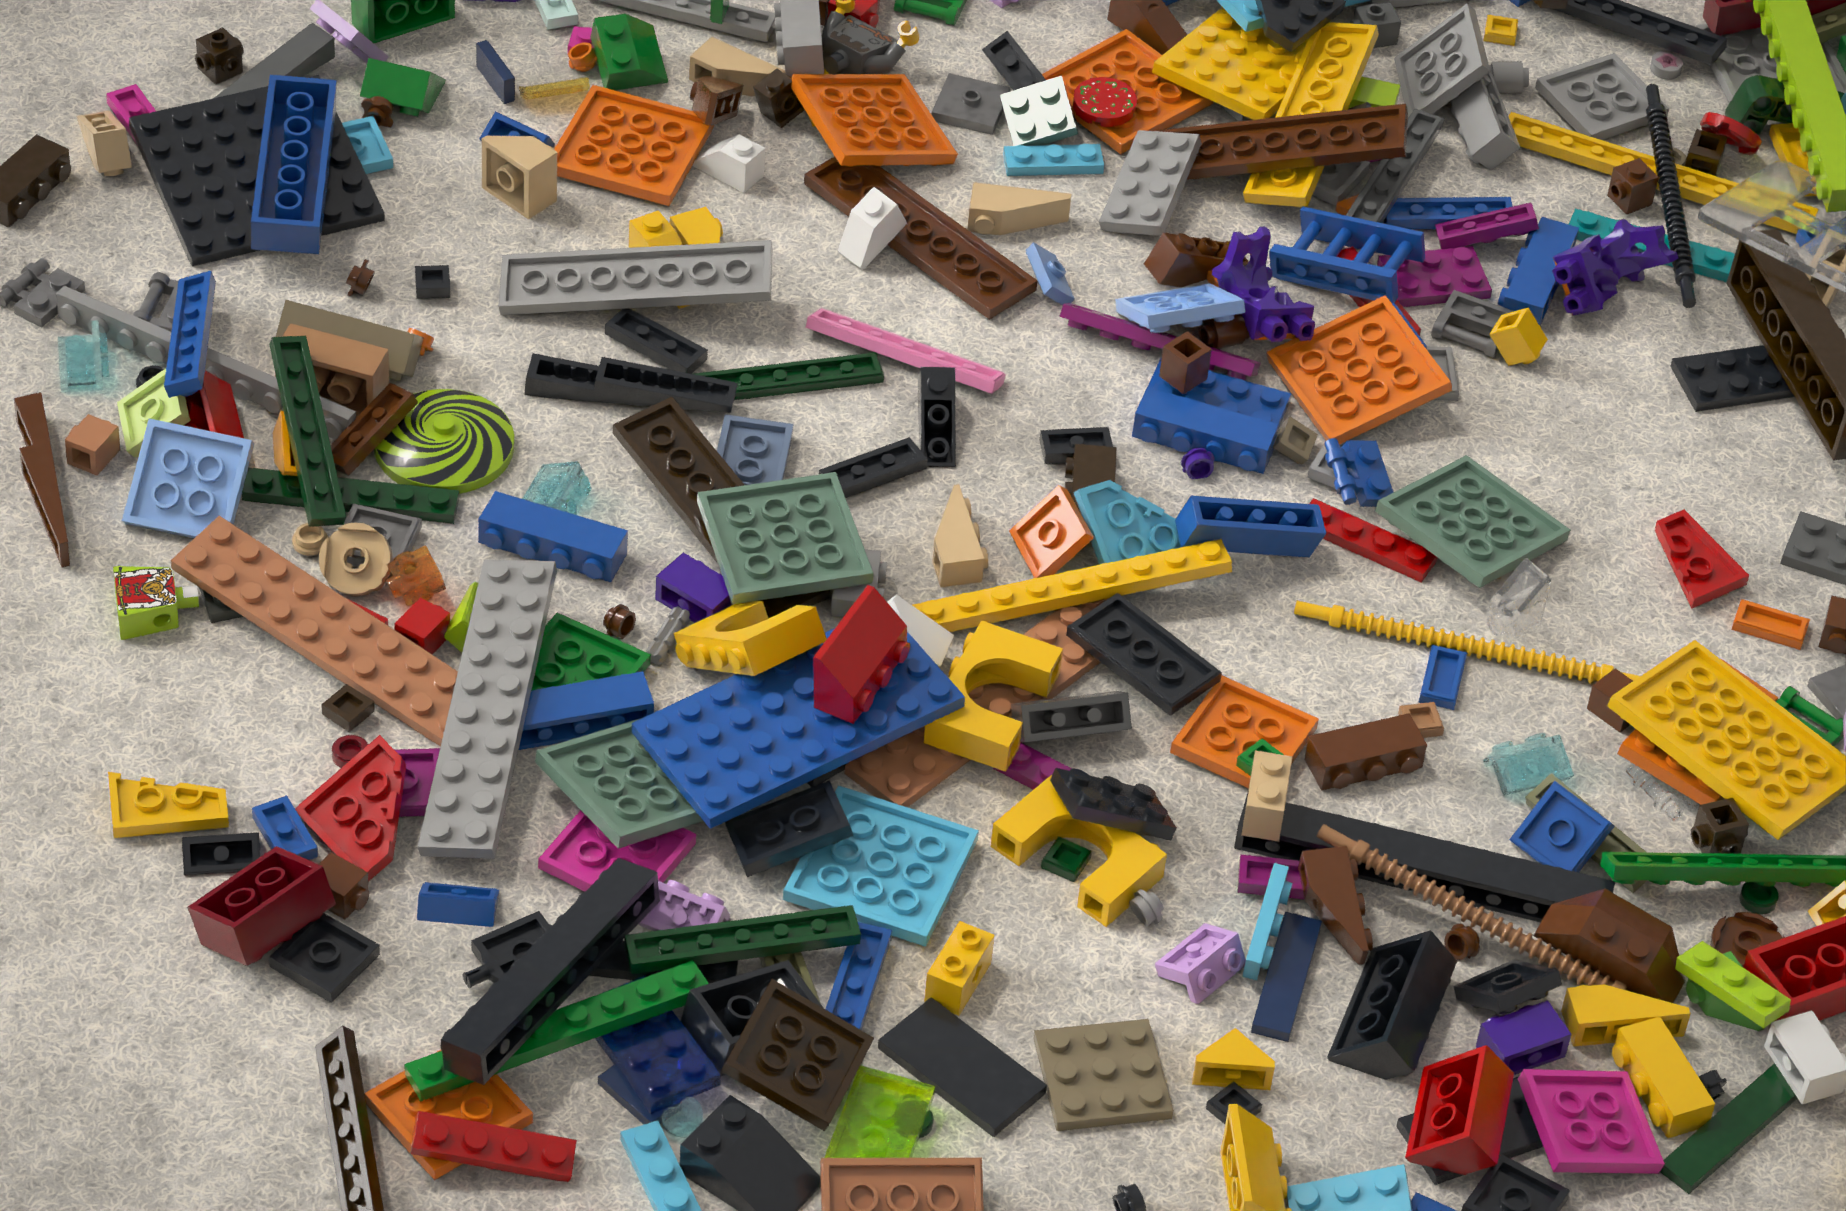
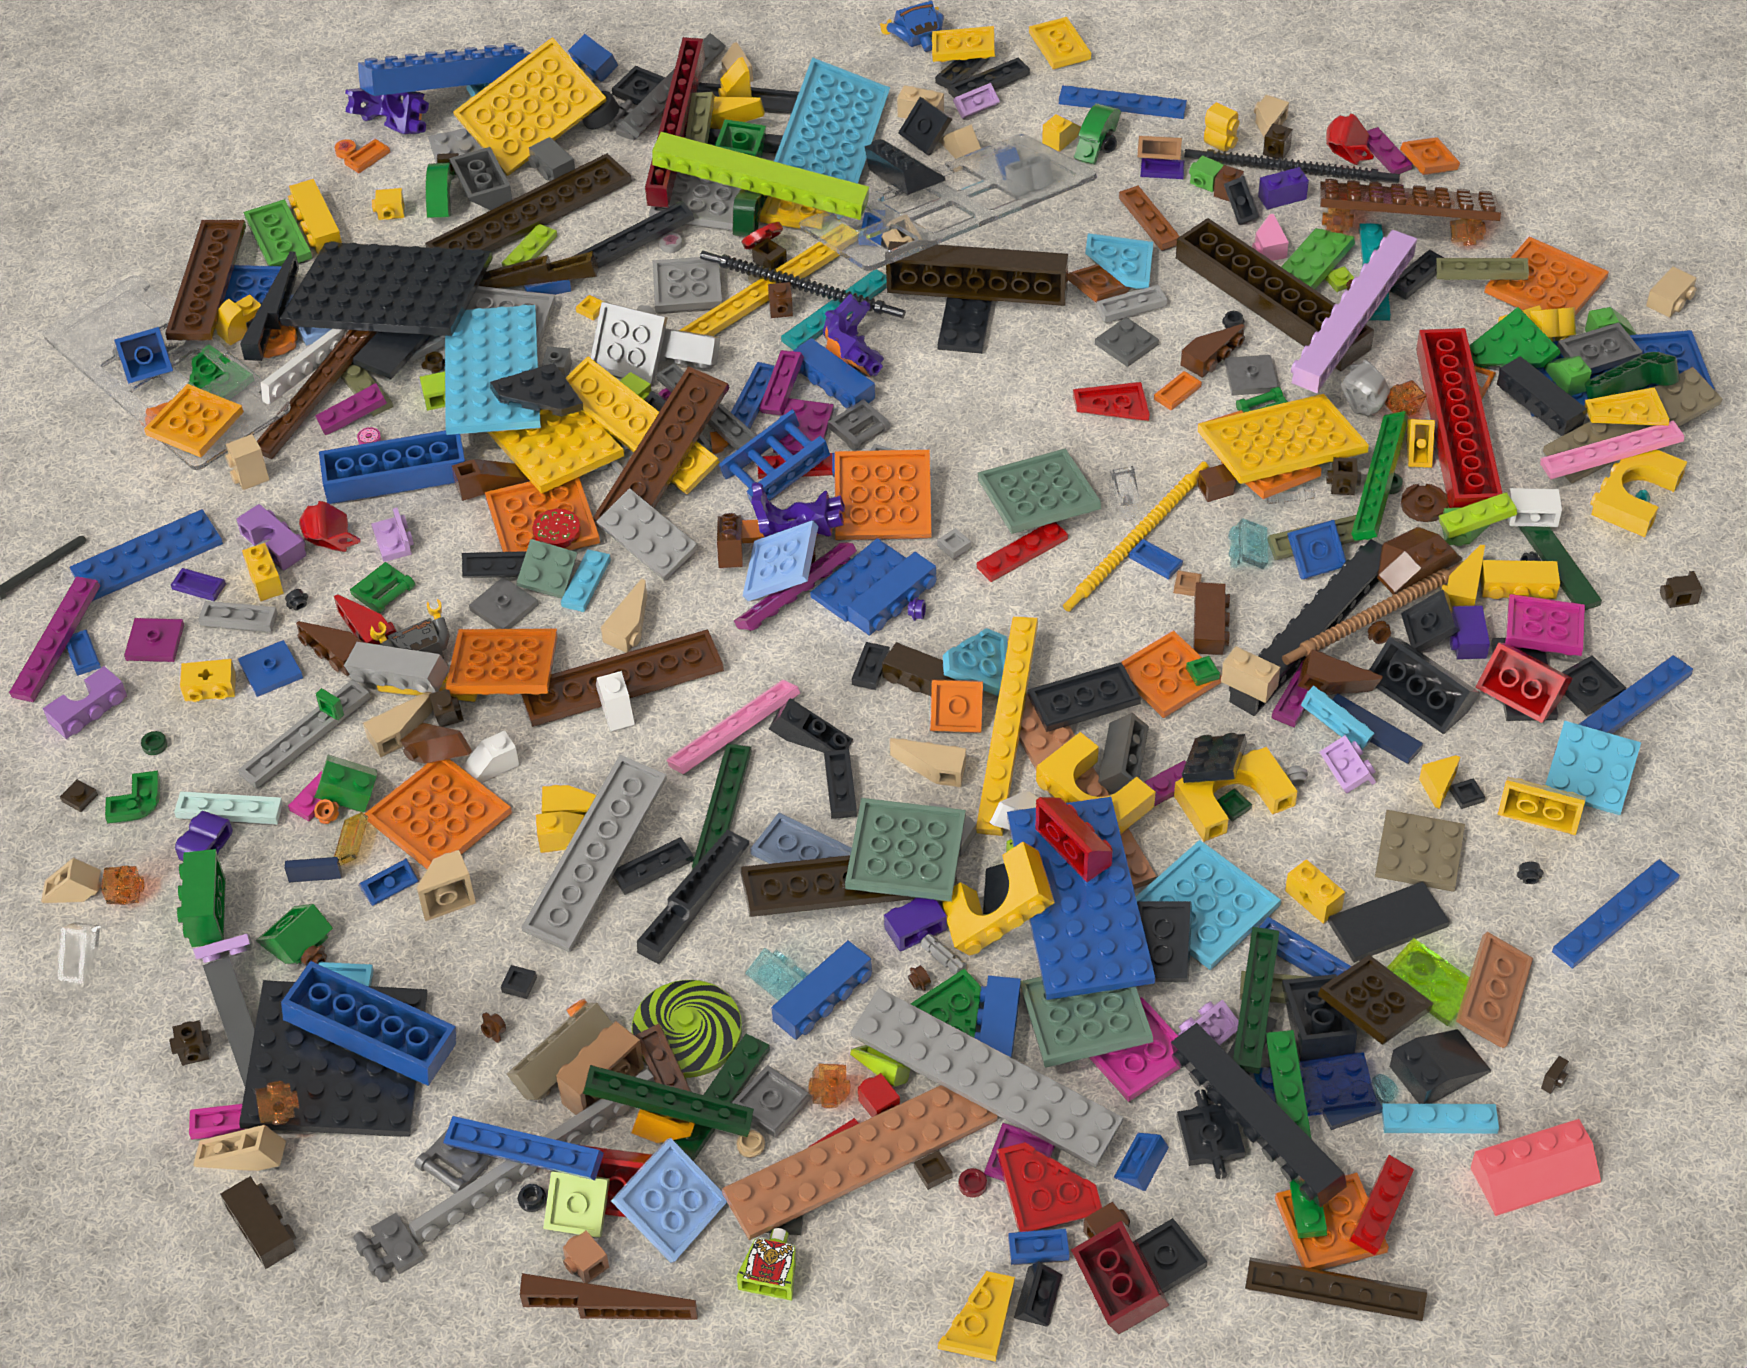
camera: 60 degrees left, 5 degrees up
clear light blue bracket [58,320,110,393] -> none
tan plate [319,523,393,596] -> none
medium blue plate [1026,242,1075,305] -> none
reddish brown brick [1159,331,1212,394] -> none
blue brick [1175,495,1326,558] -> none
dark tan plate [1273,416,1318,465] -> none
blue plate [1324,438,1394,507] -> none
yellow brick [1489,307,1548,366] -> none
none -> clear orange brick [255,1081,299,1124]

